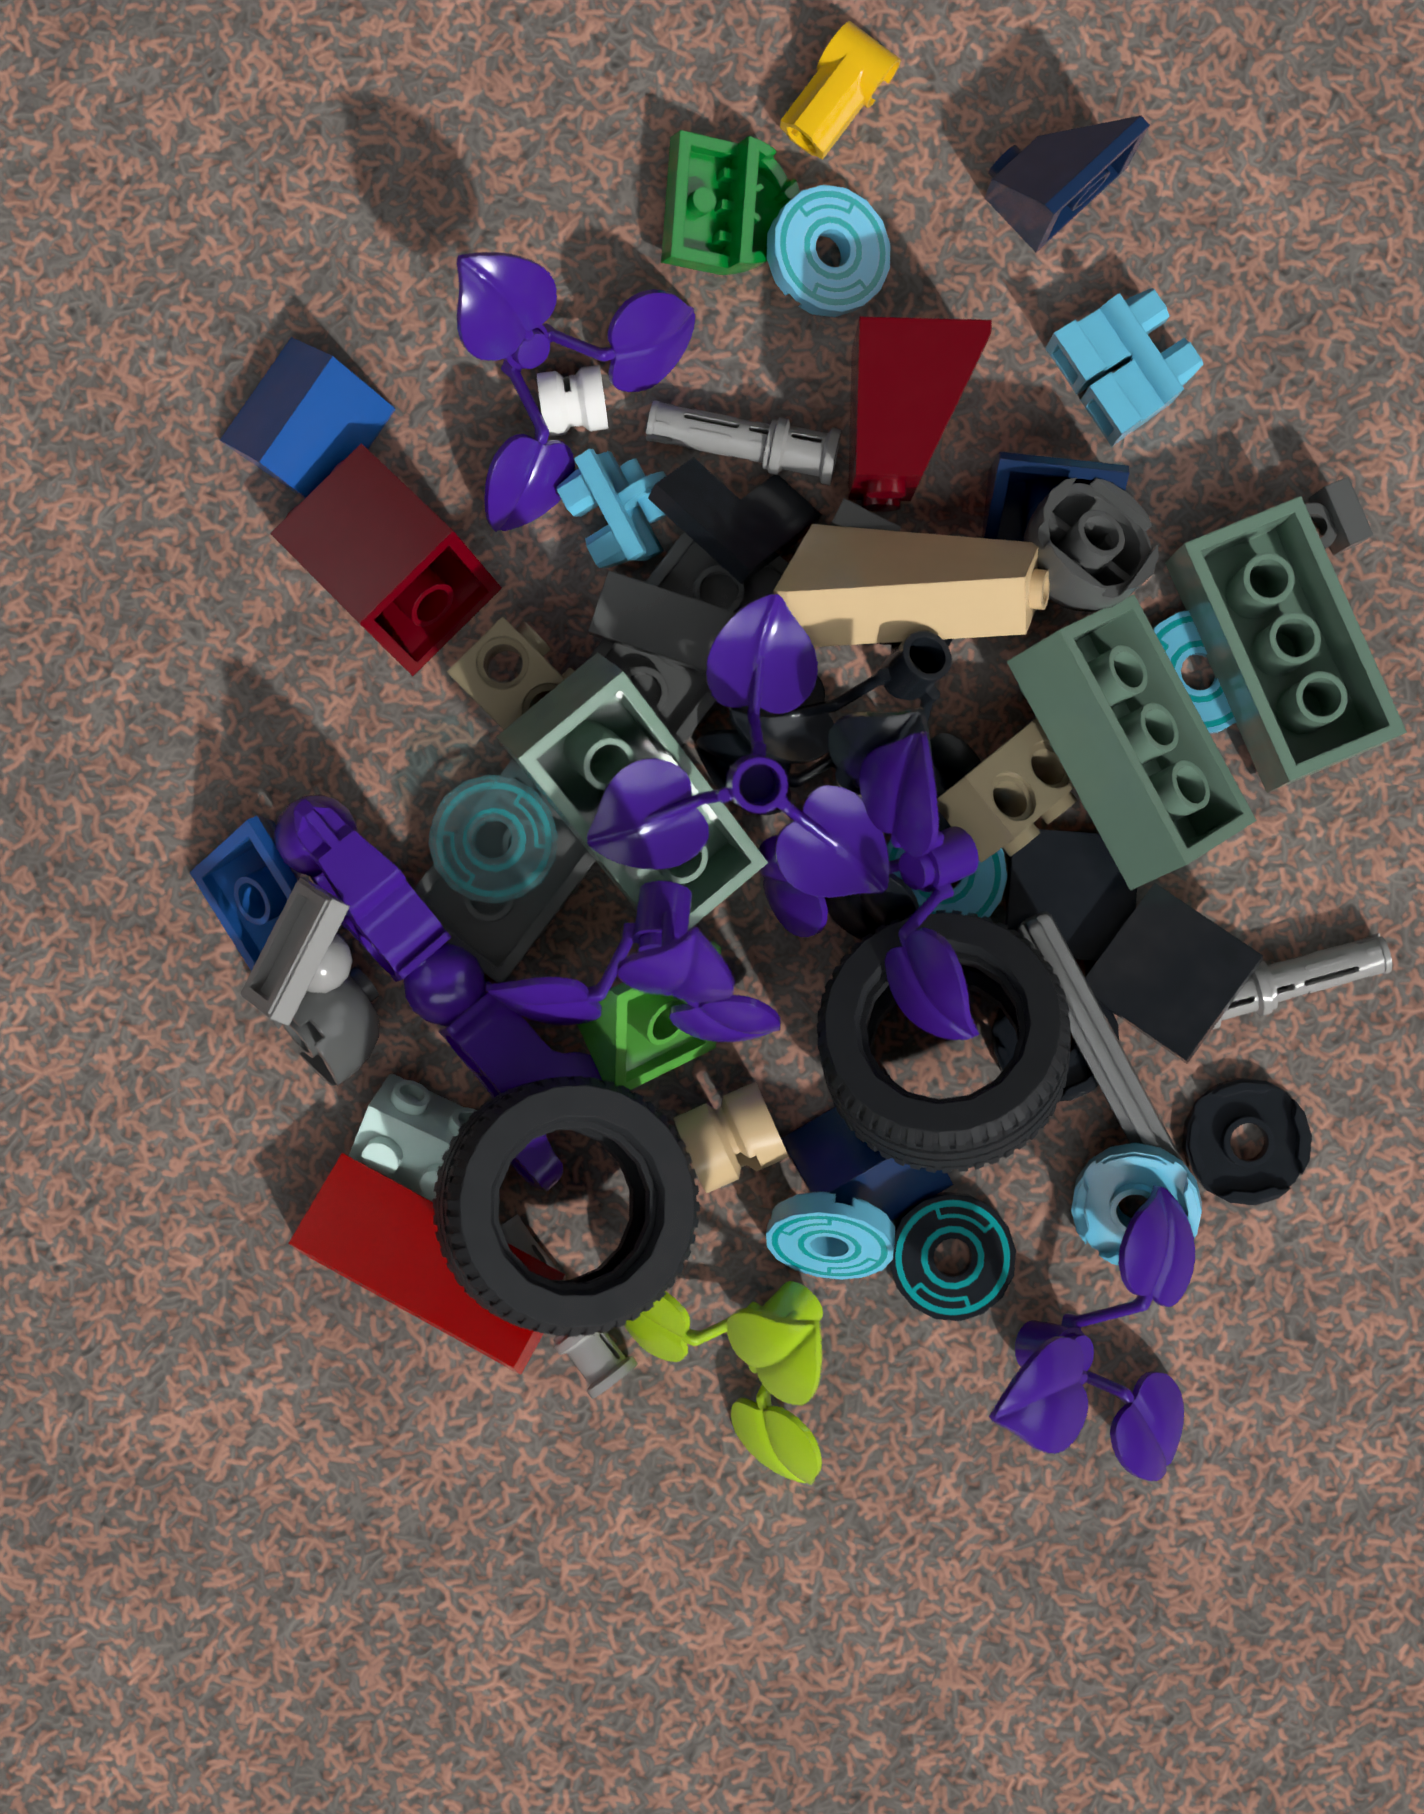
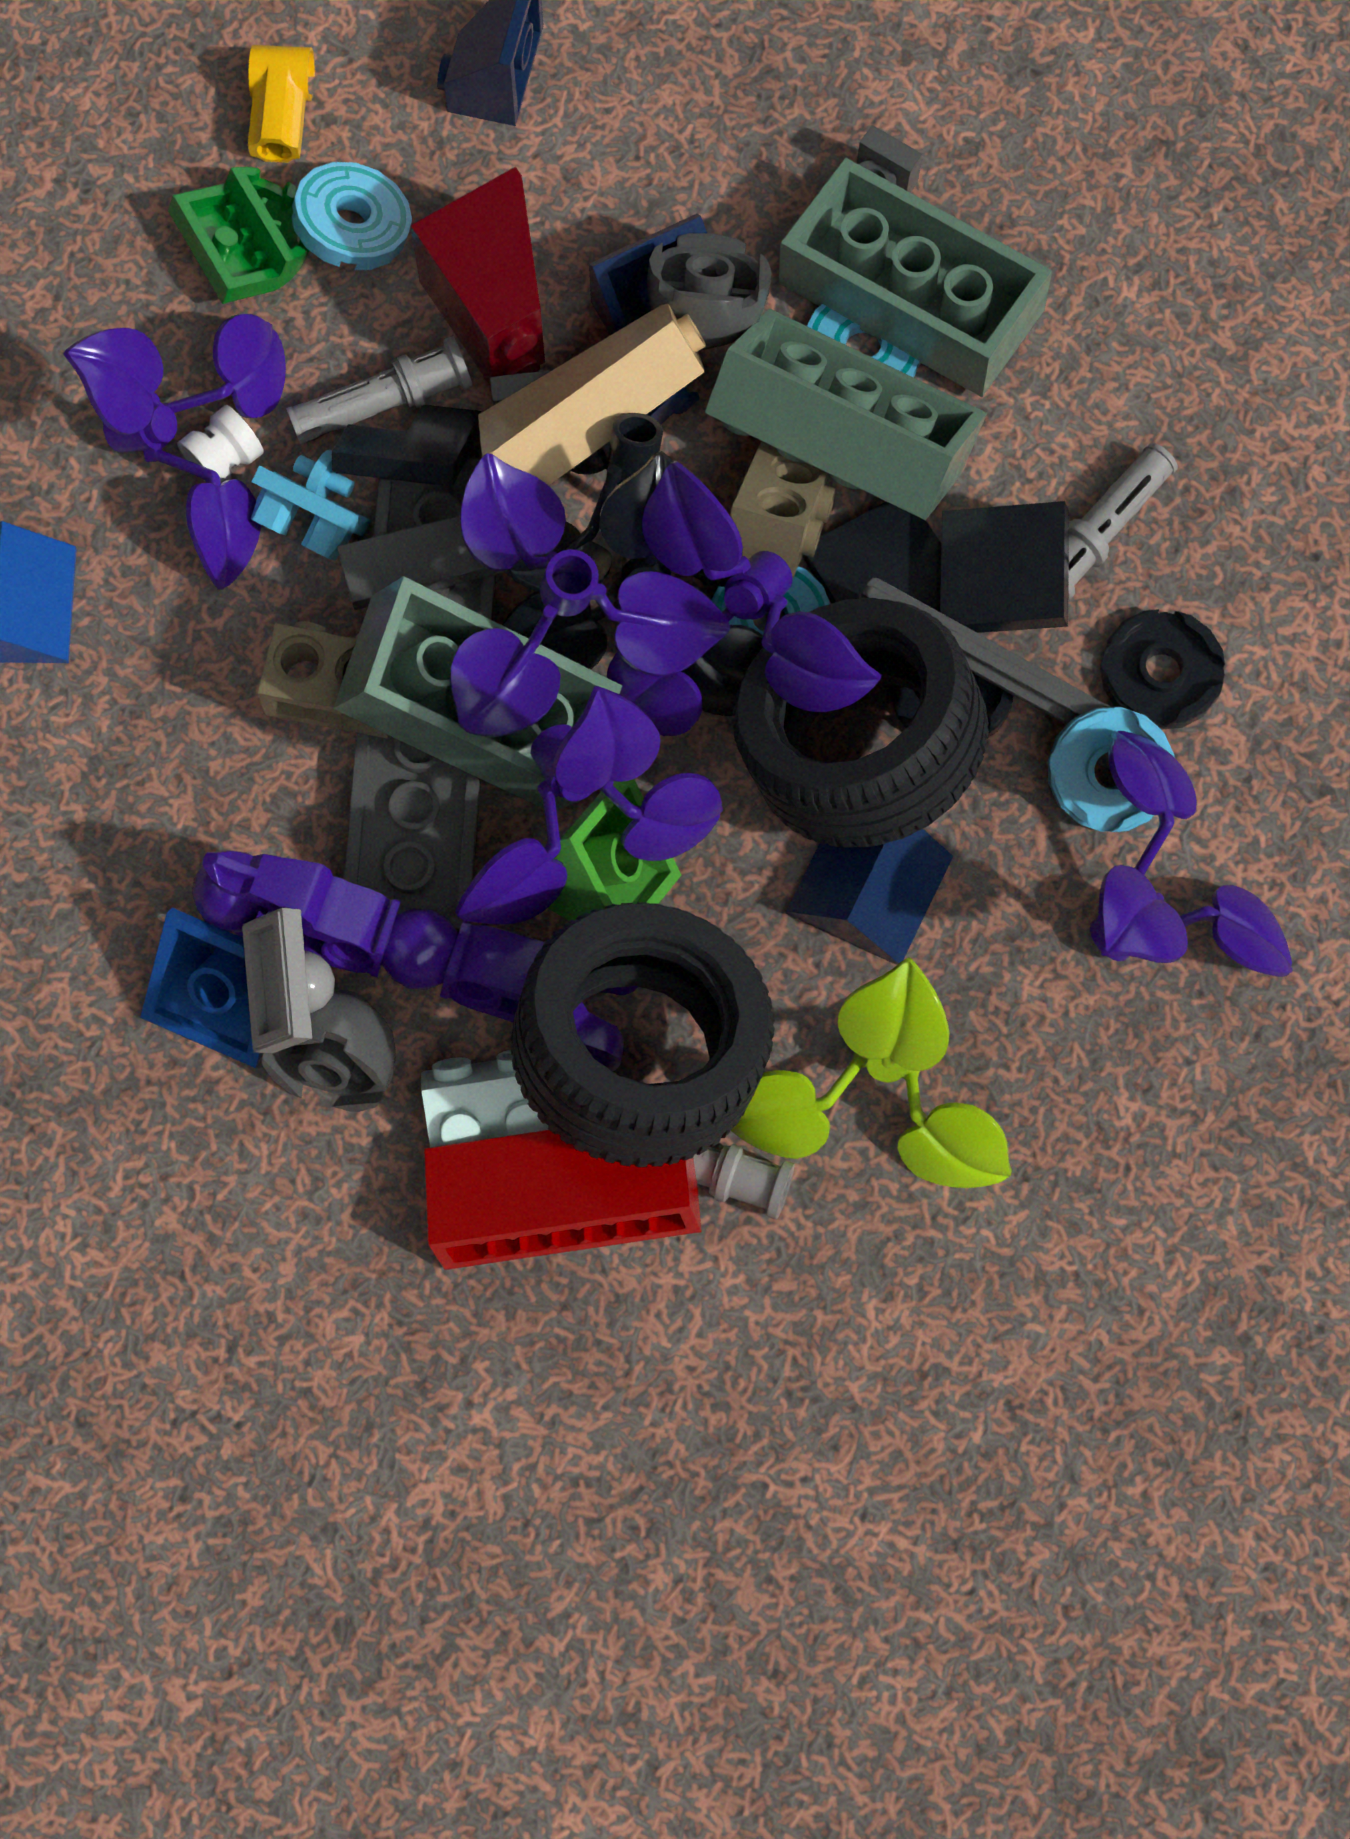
camera: 30 degrees left, 15 degrees down
dark red slope [270,443,502,676] -> none
clear light blue tile [428,775,559,904] -> none
tan wheel [674,1081,789,1194] -> none
medium azure tile [766,1192,895,1280] -> none
black tile [889,1192,1016,1321] -> none
medium azure hips [1045,288,1203,447] -> none

